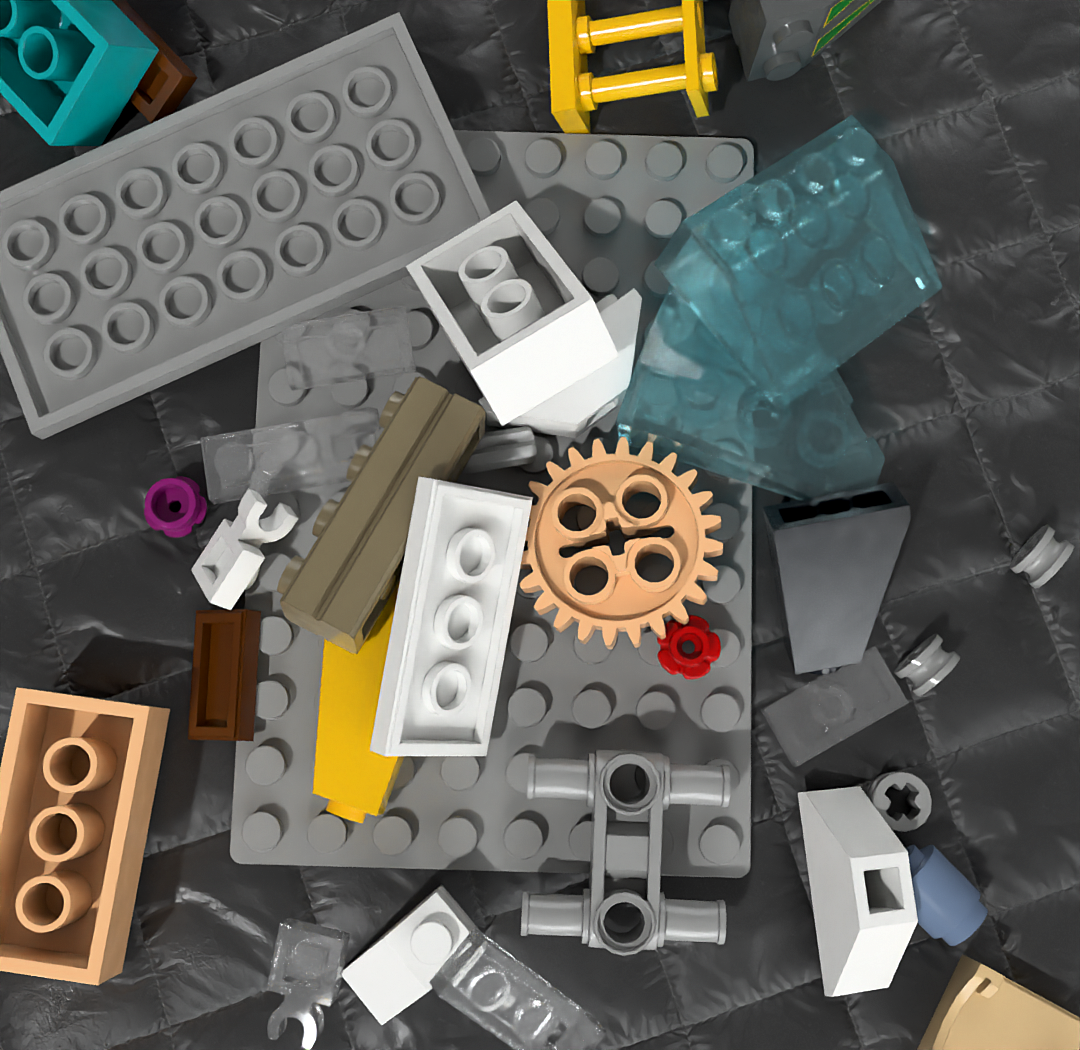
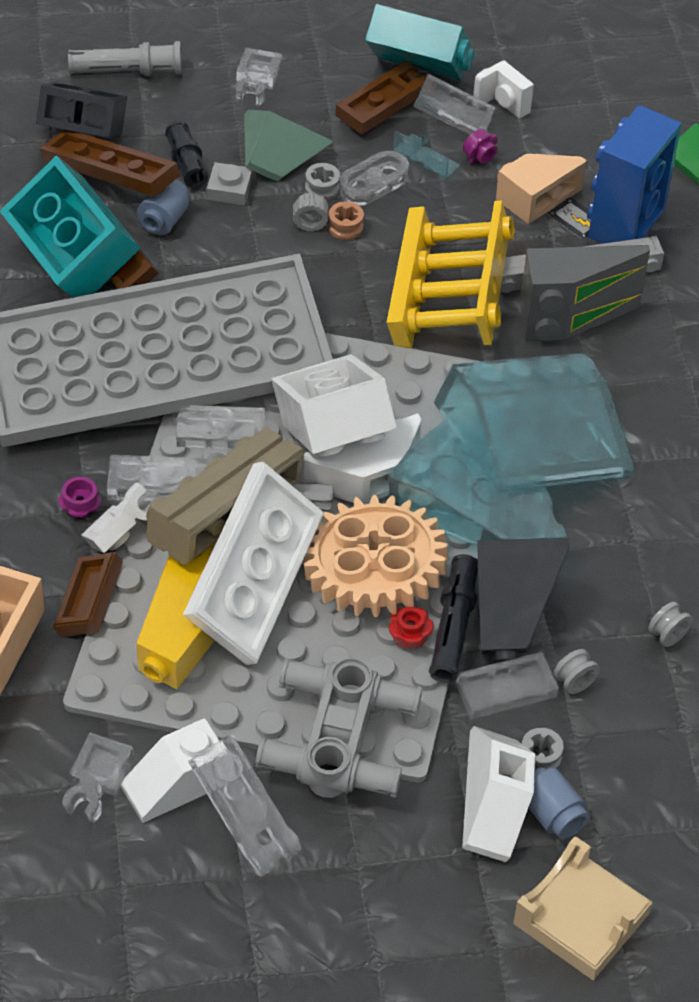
camera: 10 degrees right, 30 degrees down
none -> black pin [428,554,478,683]

